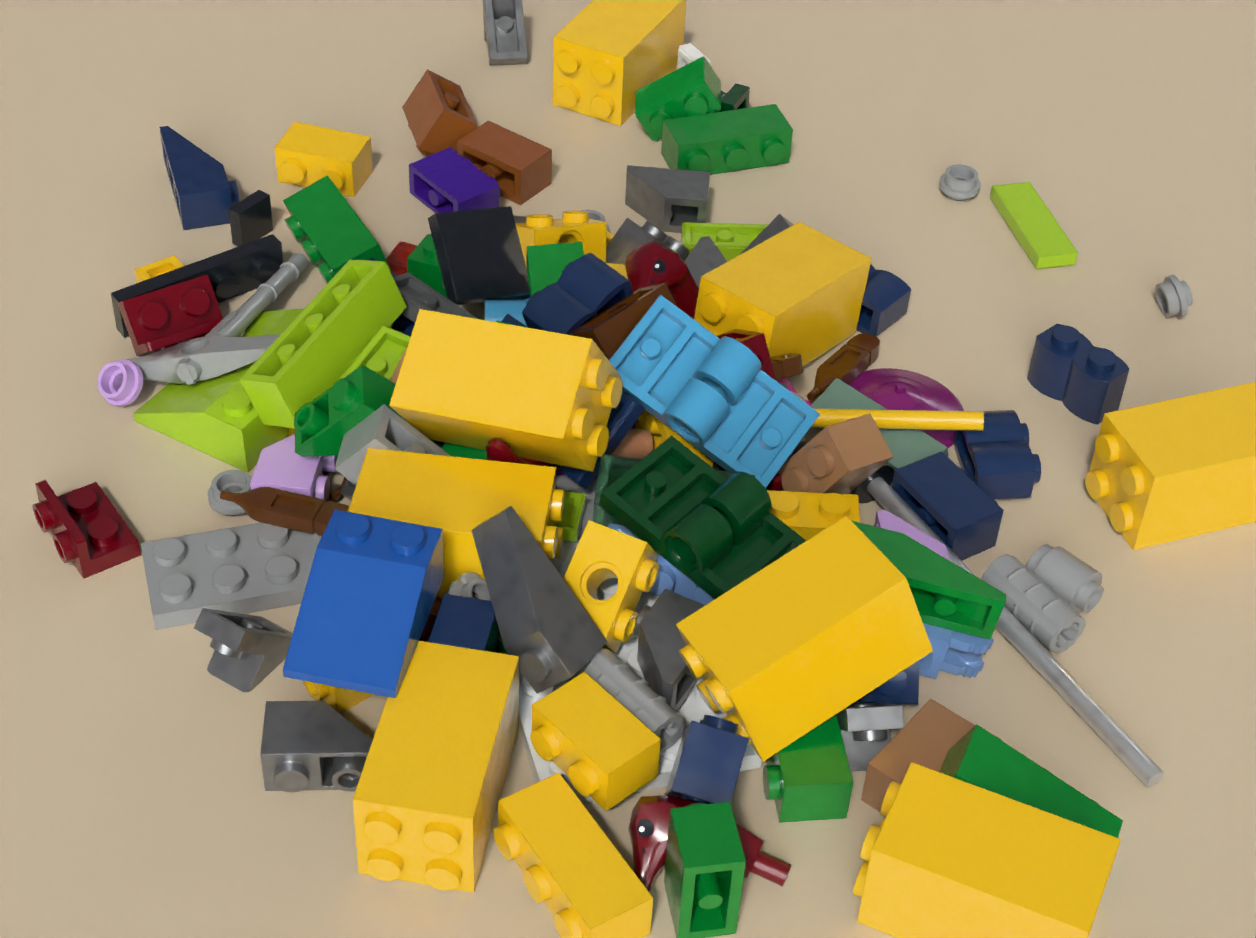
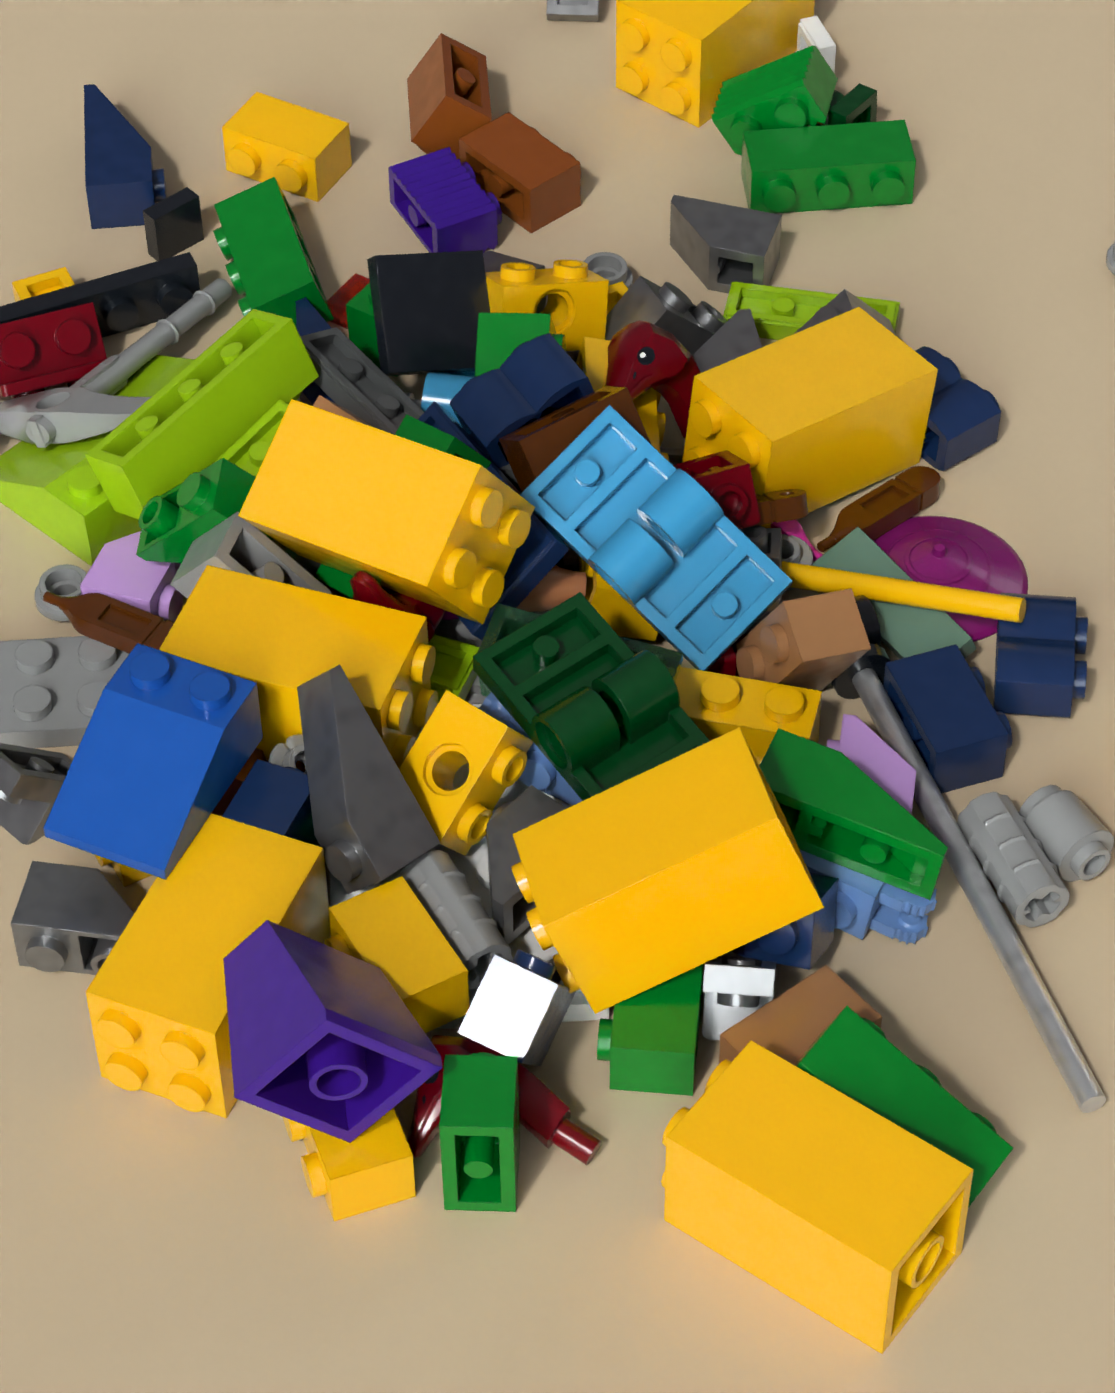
camera: 15 degrees right, 5 degrees up
none -> dark purple slope [223,920,443,1143]

